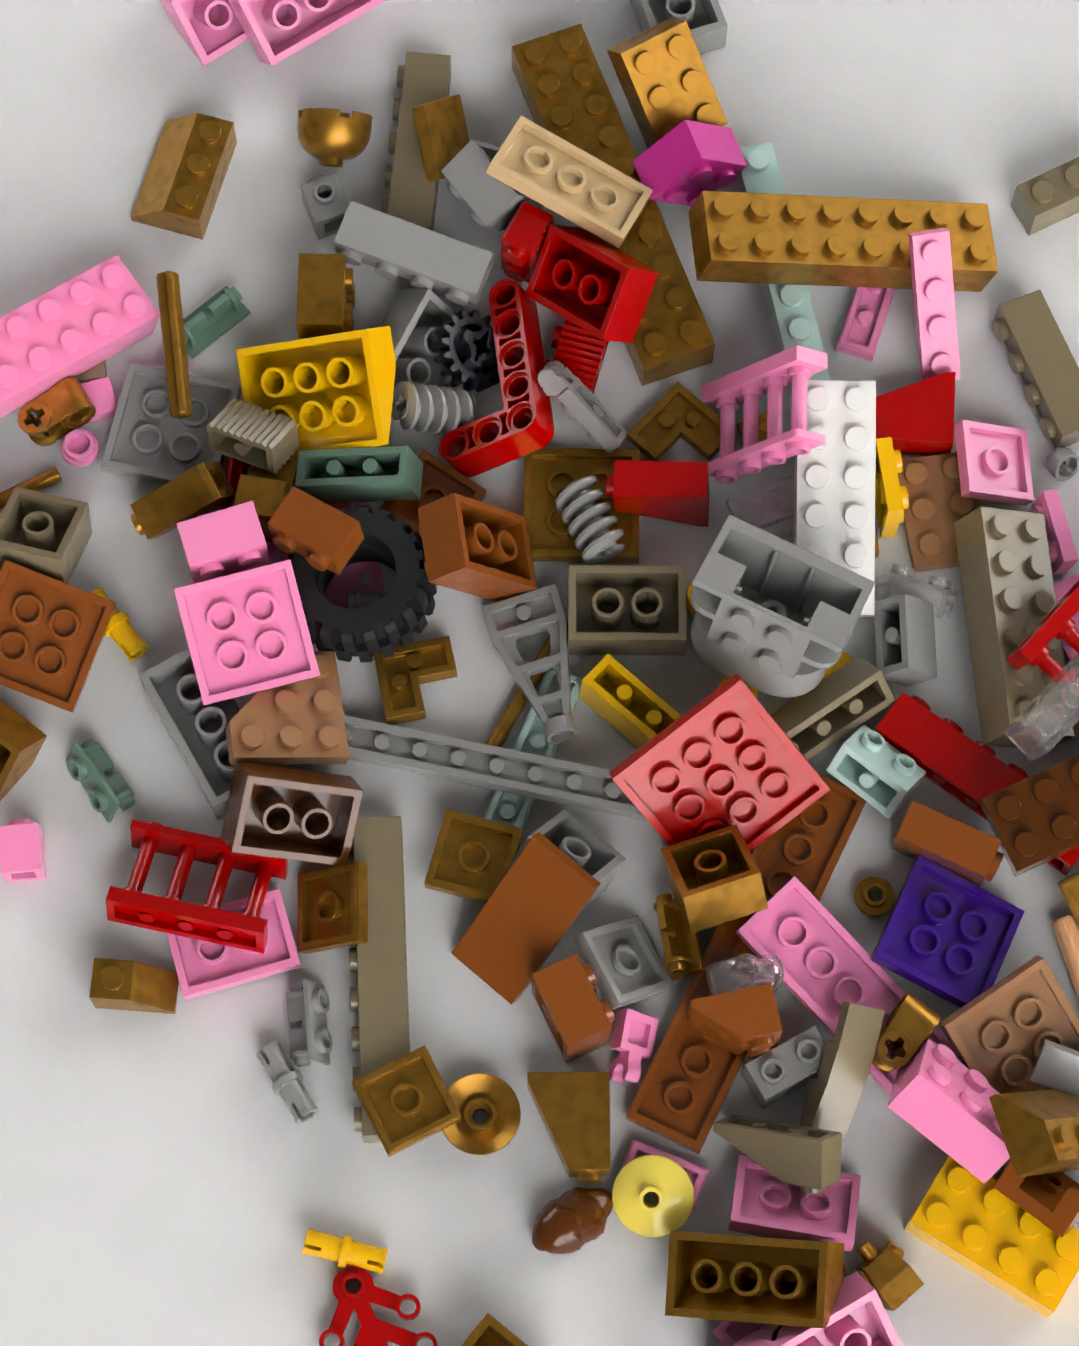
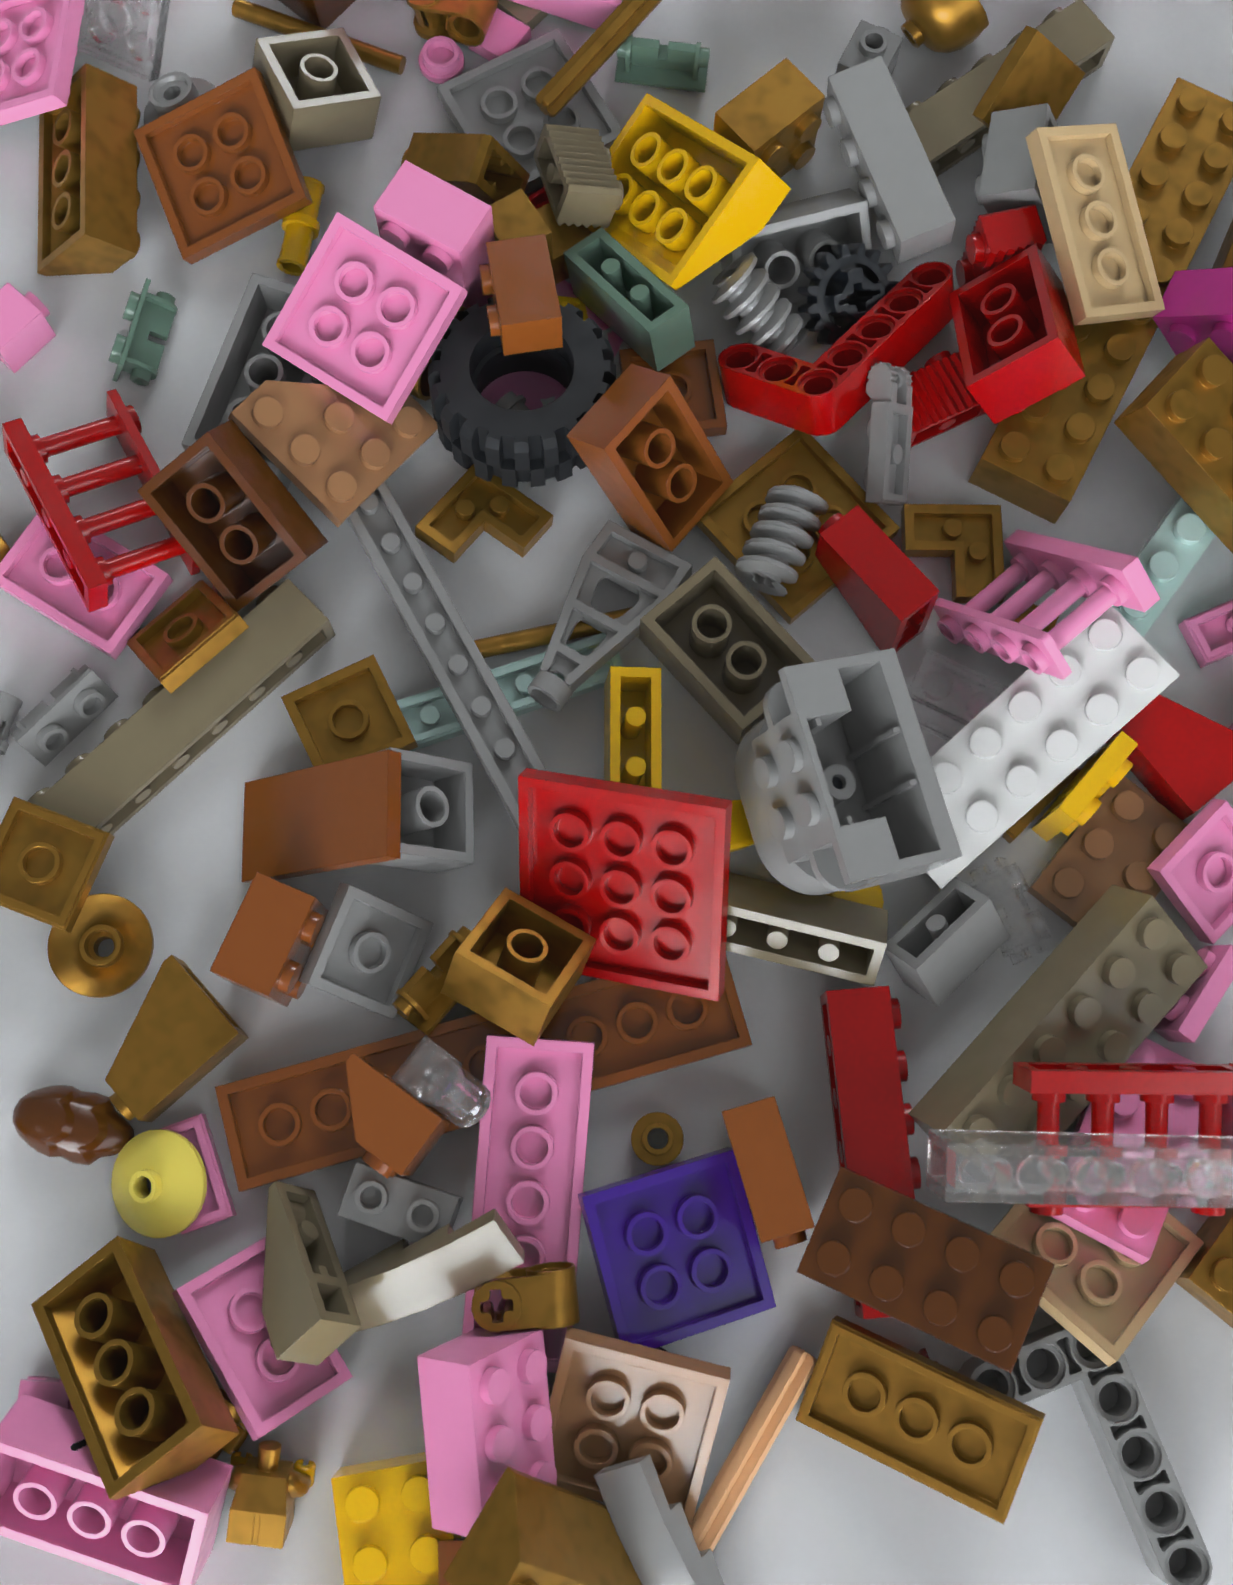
camera: 45 degrees right, 5 degrees up
bright pink plate [609,1008,659,1084] -> none
light aqua brick [826,724,926,818] -> none

